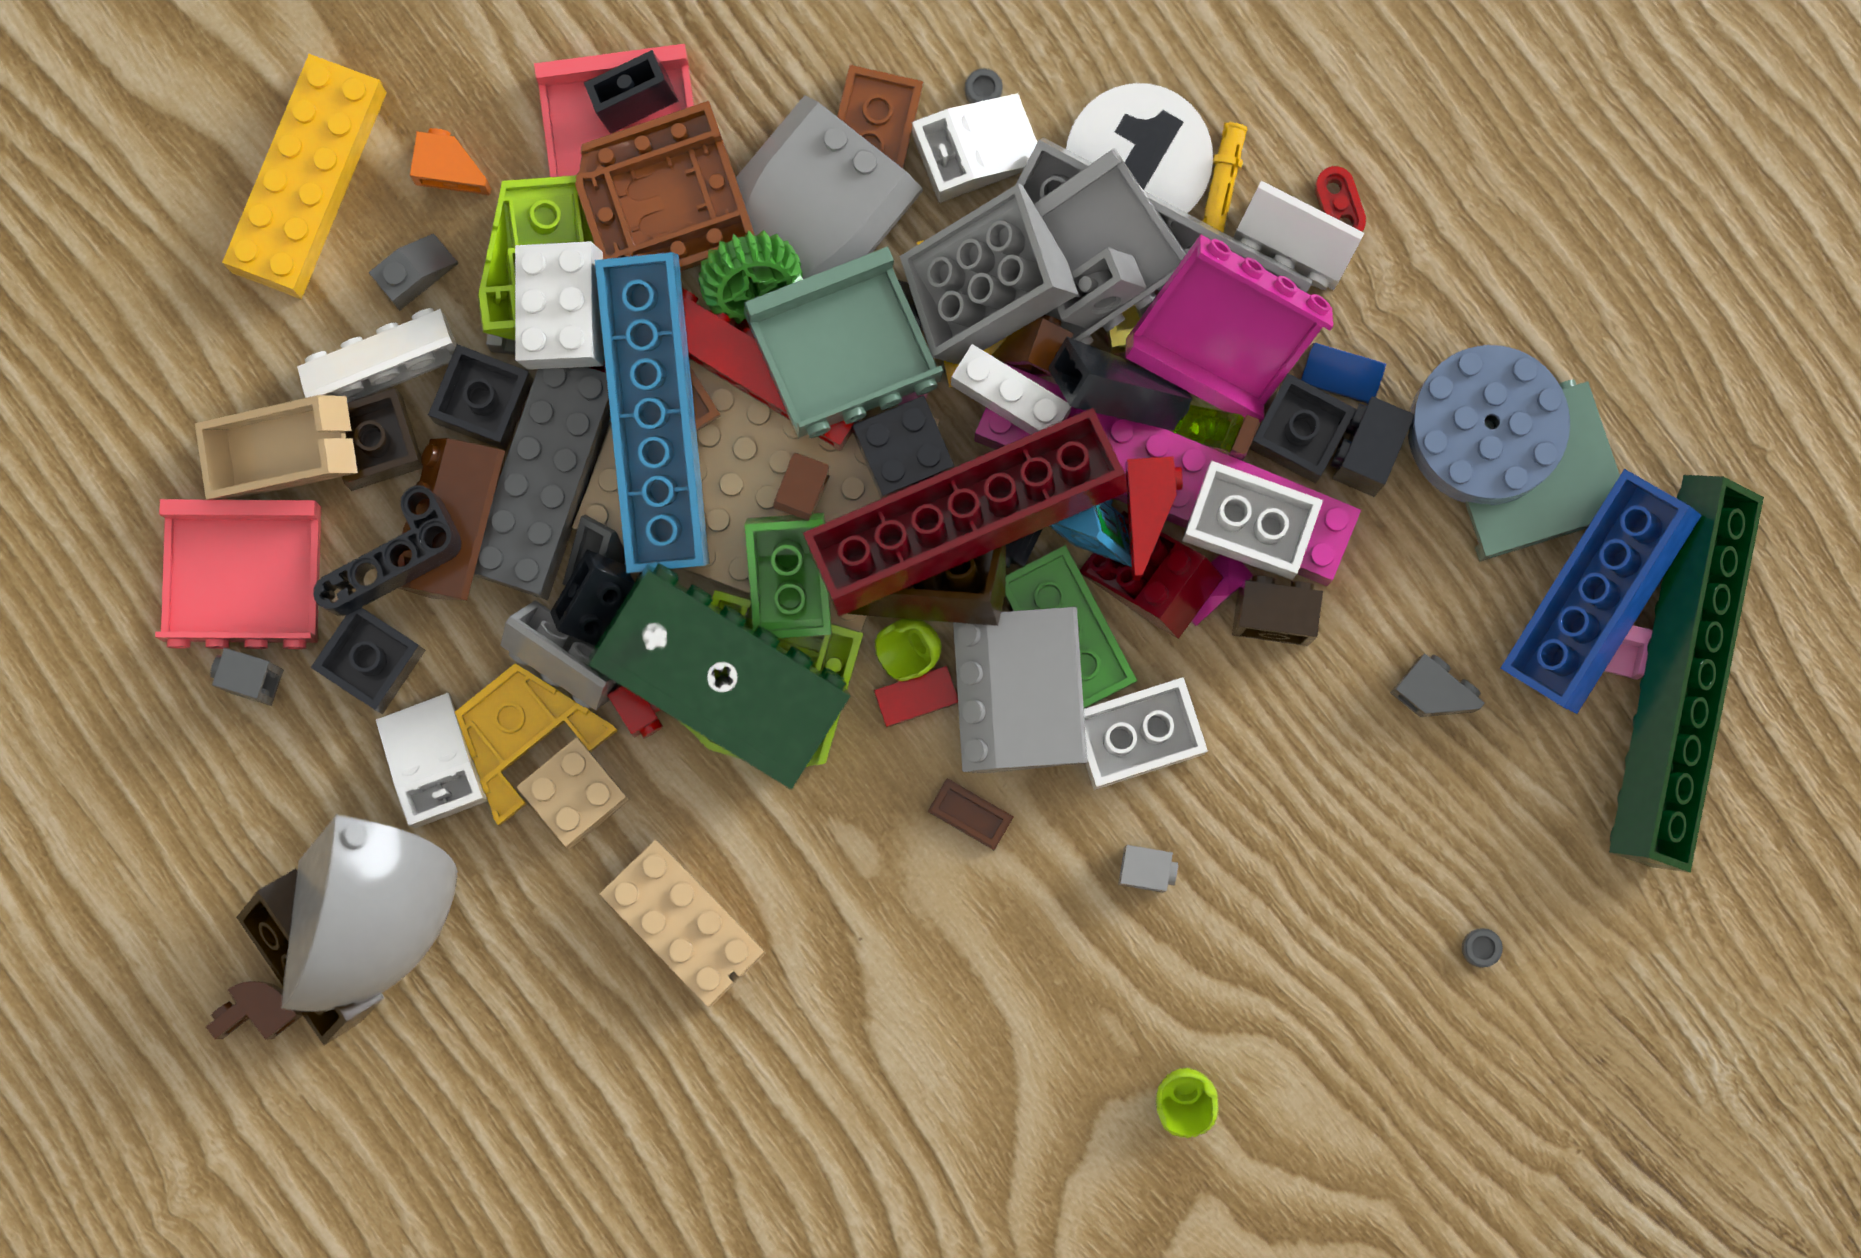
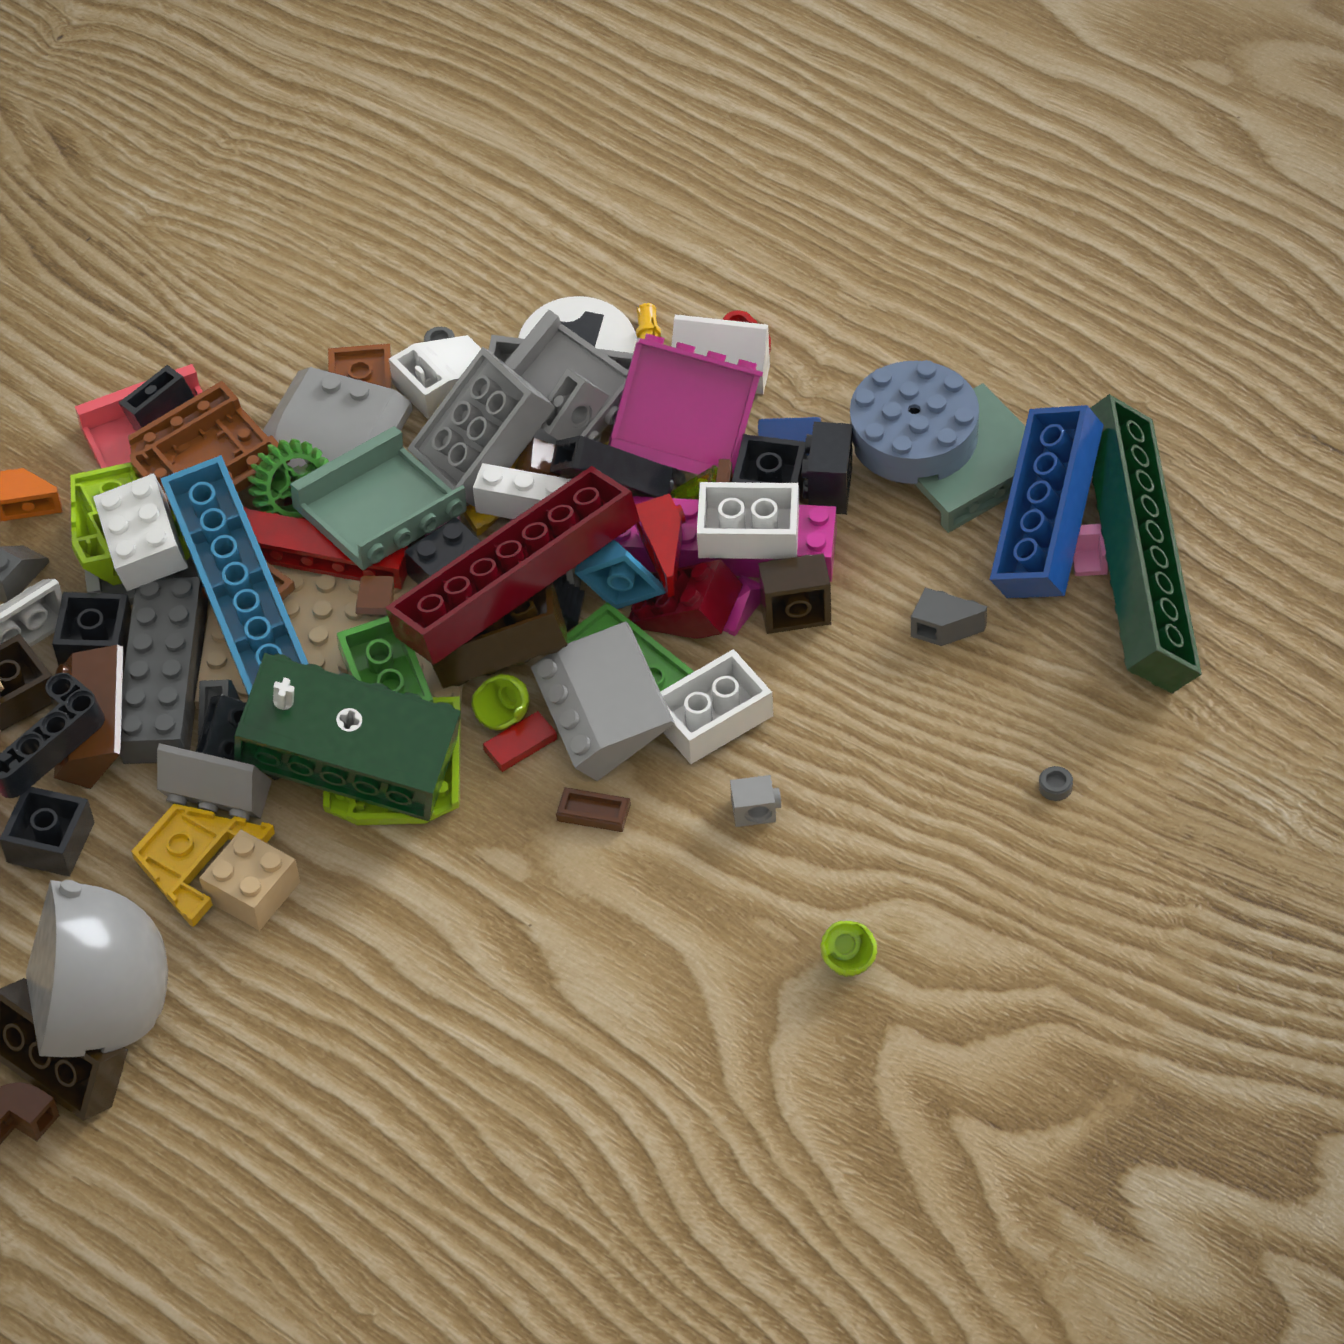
camera: 10 degrees left, 30 degrees down
white slope [376,693,488,828] -> none
tan piece [599,839,766,1007] -> none
red brick [607,686,663,739] -> none

